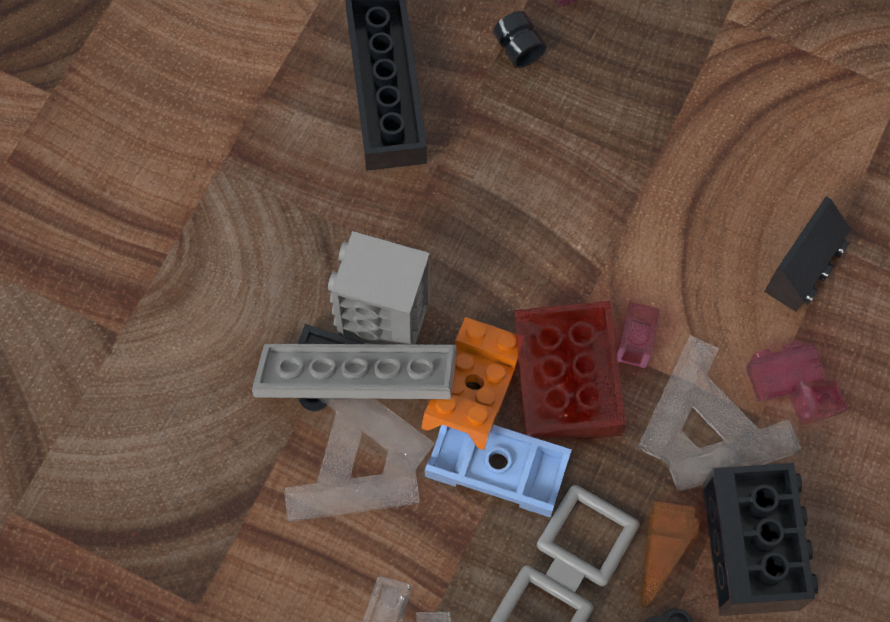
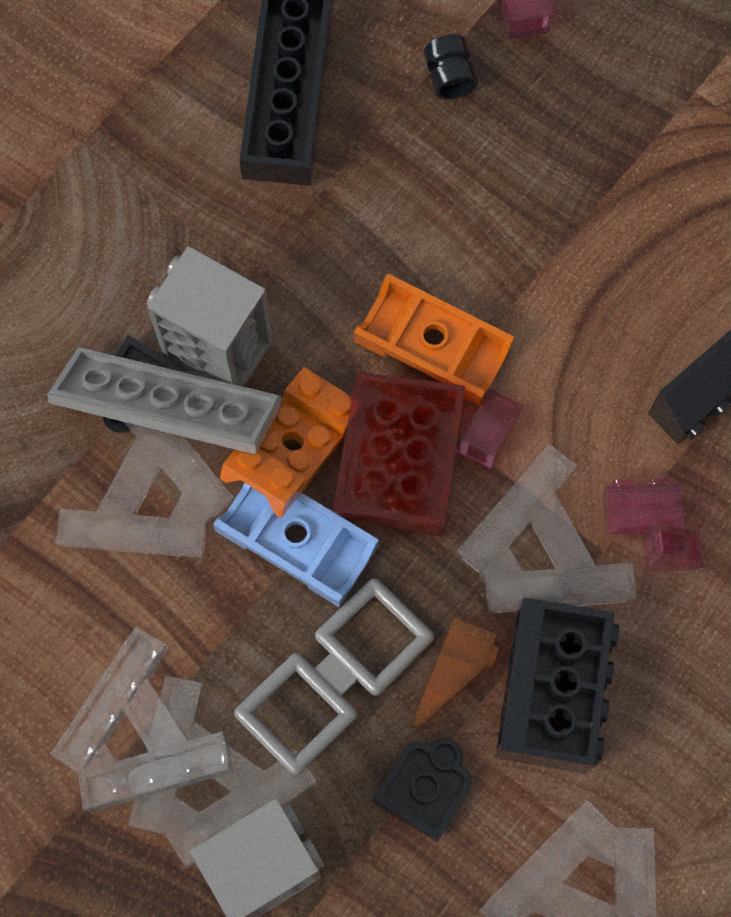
camera: 15 degrees right, 5 degrees up
none -> orange piece [354,273,515,406]

